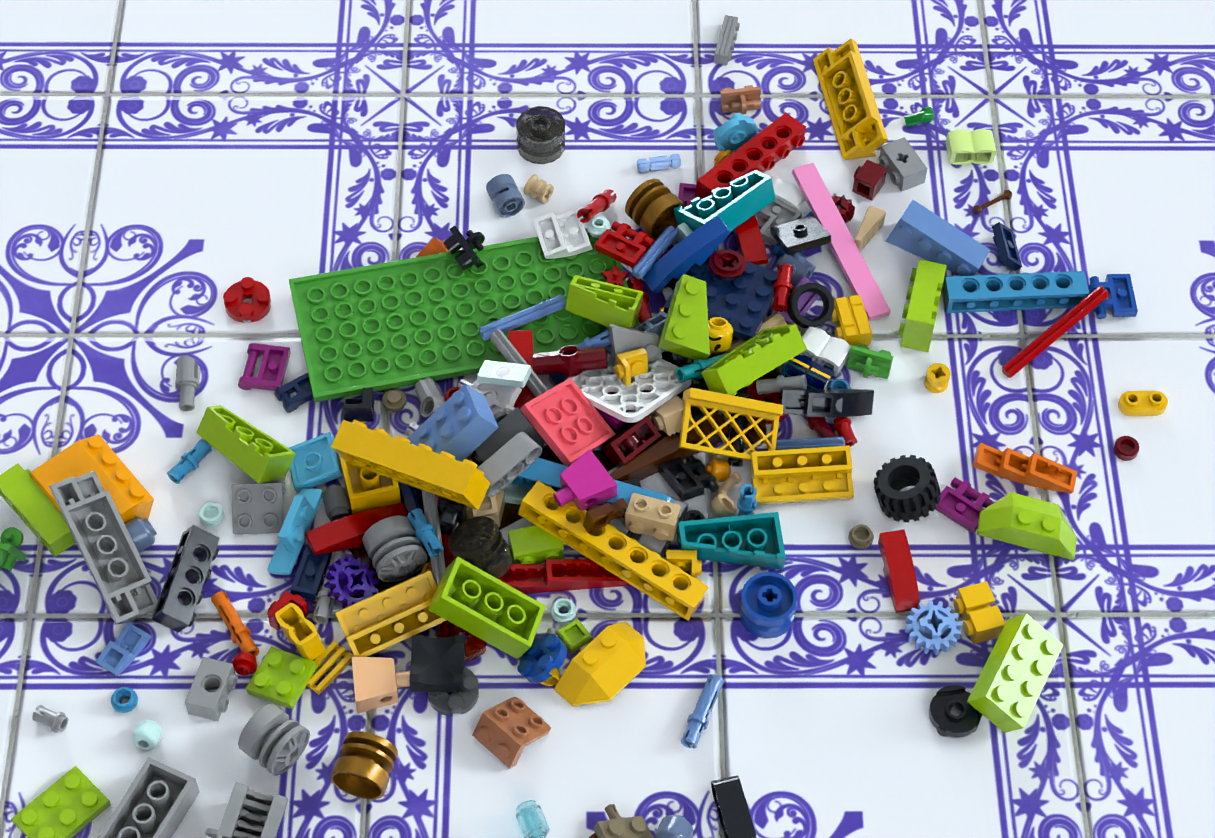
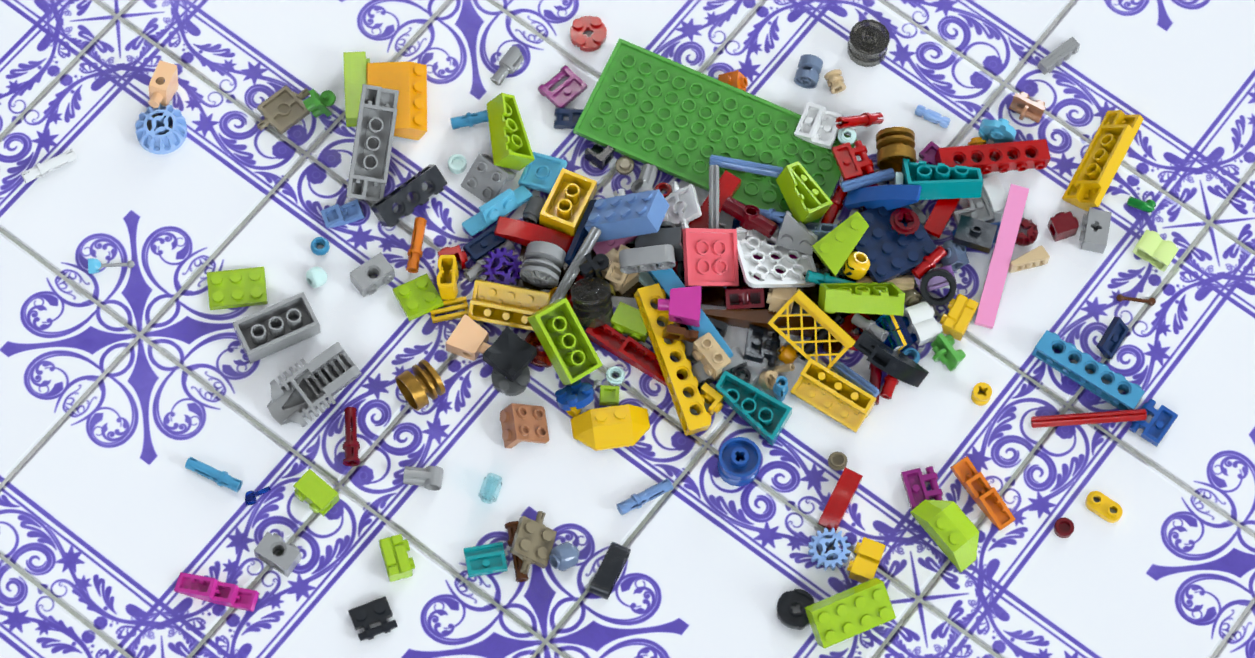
camera: 35 degrees right, 10 degrees up
light grey pin [32,705,69,732] -> none
sand blue head [125,516,157,553] -> none
red plate [231,652,258,676] -> none
light grey wheel [238,703,310,776] -> none
yellow brick [331,420,490,510] -> none
dark azure pin [407,508,444,557] -> none
black hips [443,226,485,271] -> none
light aqua tile [477,360,532,388] -> none
red piece [601,265,629,287] -> none
yellow bracket [614,348,648,386] -> none
black tyre [874,455,941,523] -> none
medium blue wedge [886,200,991,276] -> none
lime wedge [898,259,947,352] -> none

